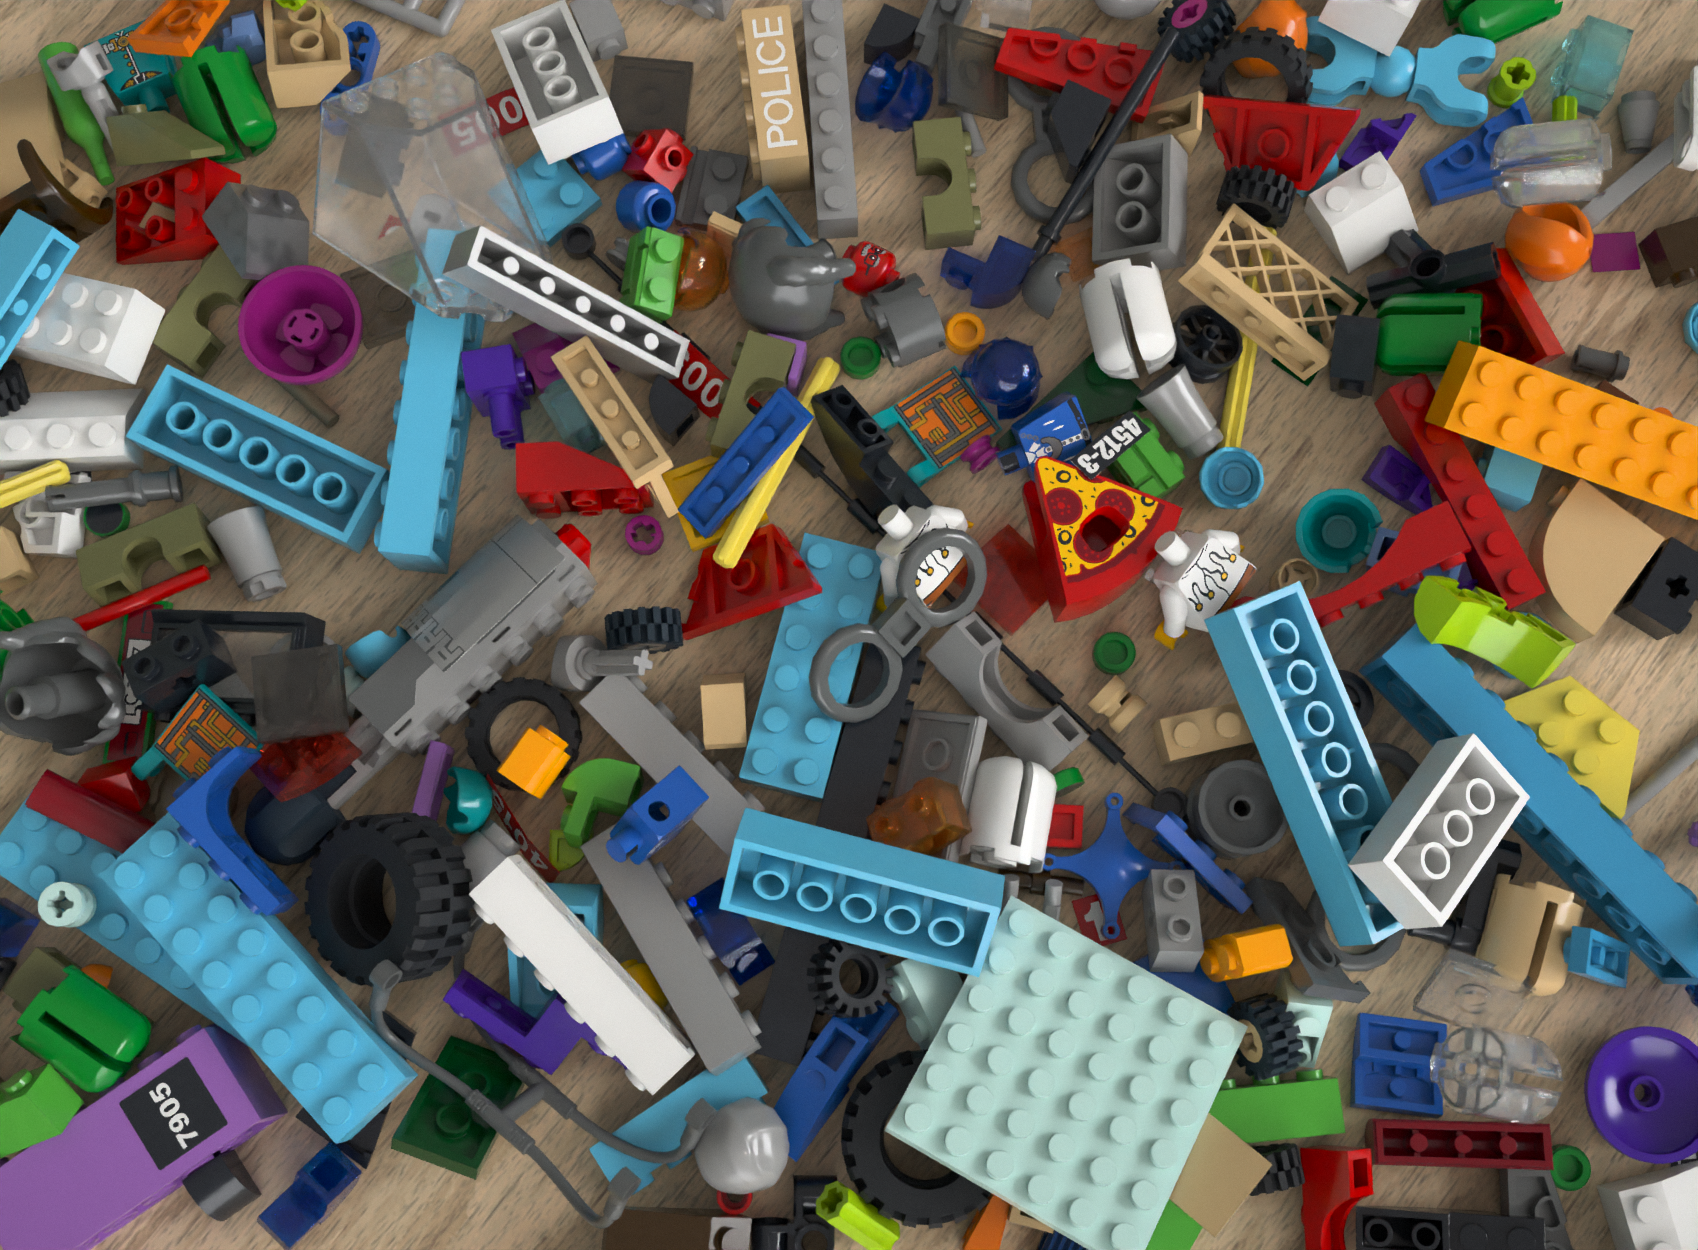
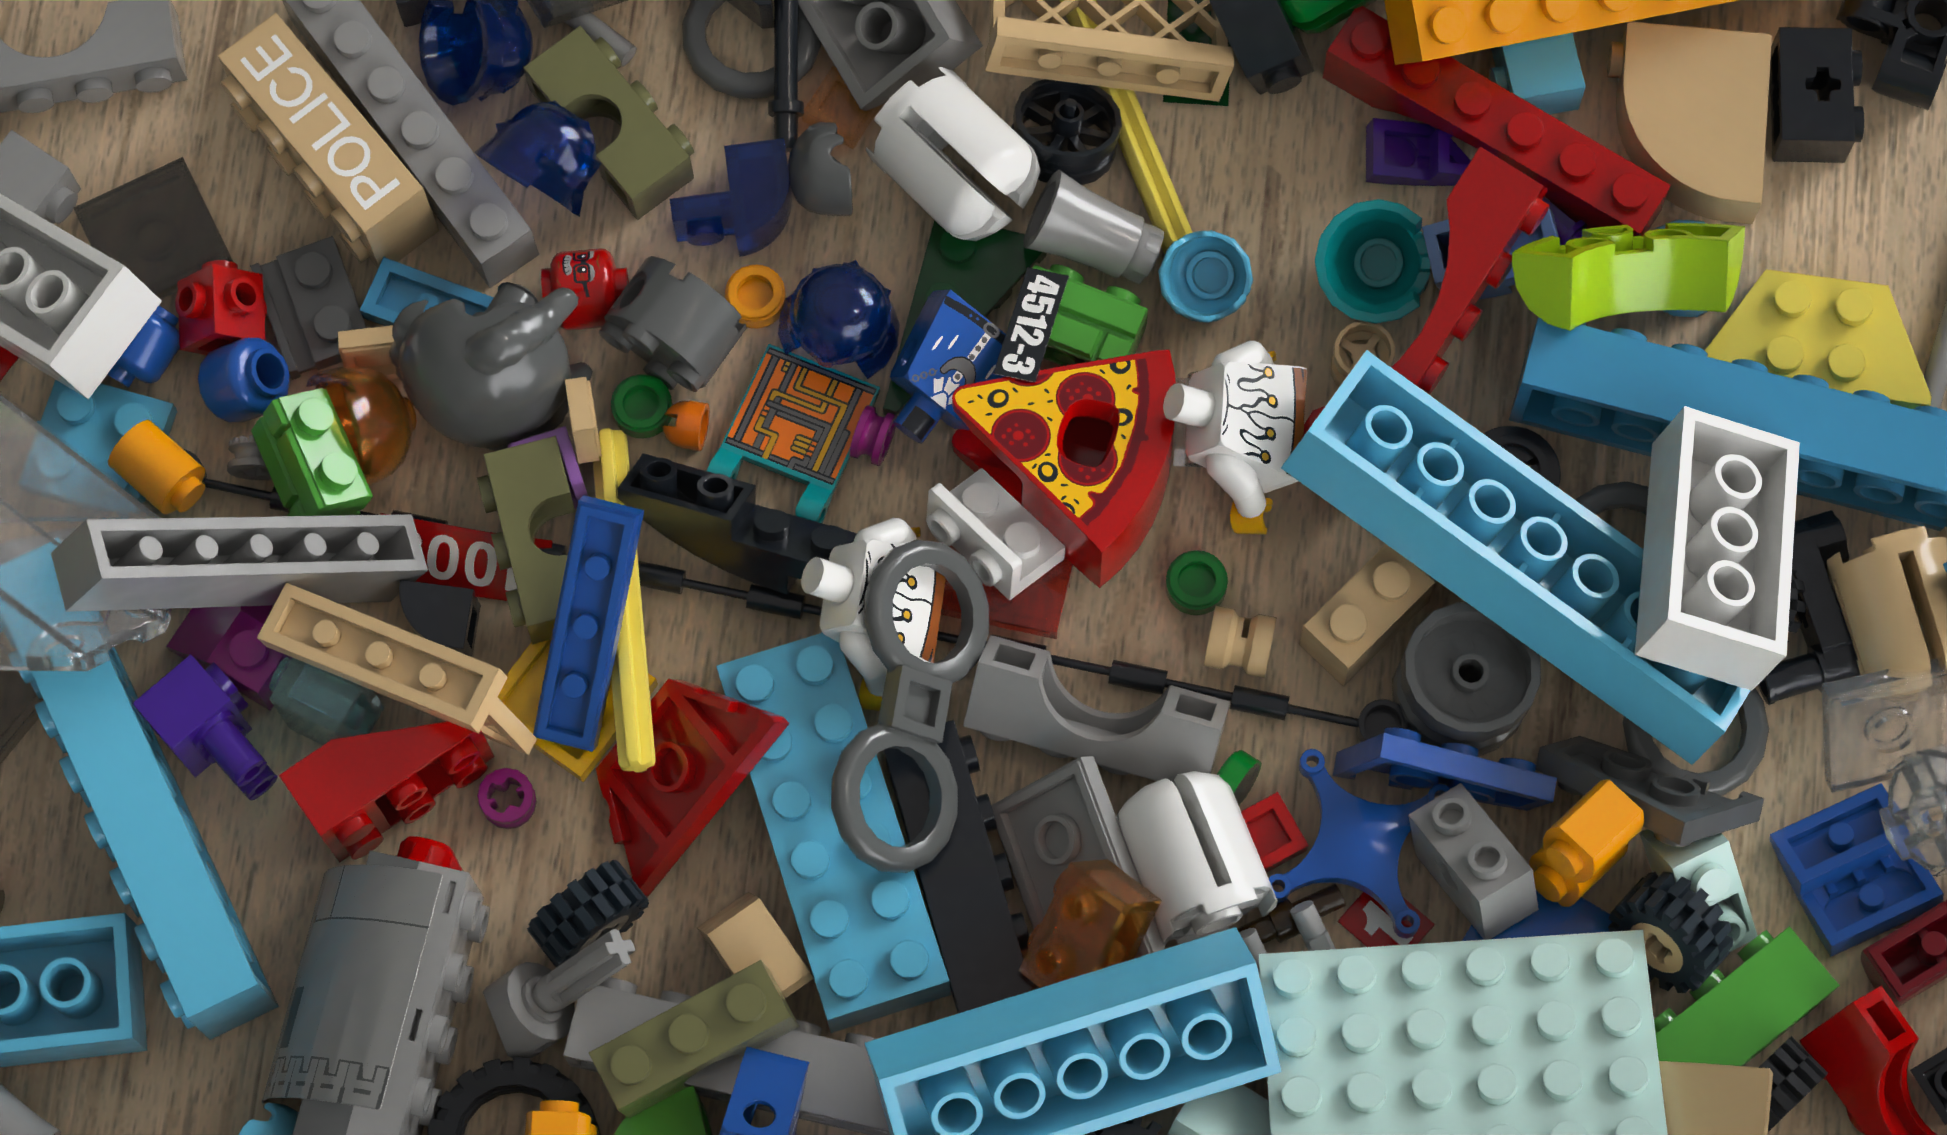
camera: 30 degrees left, 5 degrees down
none -> light orange brick [108,420,205,514]
none -> clear blue helmet [474,100,602,217]
none -> tan tile [565,377,602,464]
none -> olive arch [589,960,800,1118]
none -> orange hinge [662,400,710,451]
none -> white bracket [926,468,1066,601]

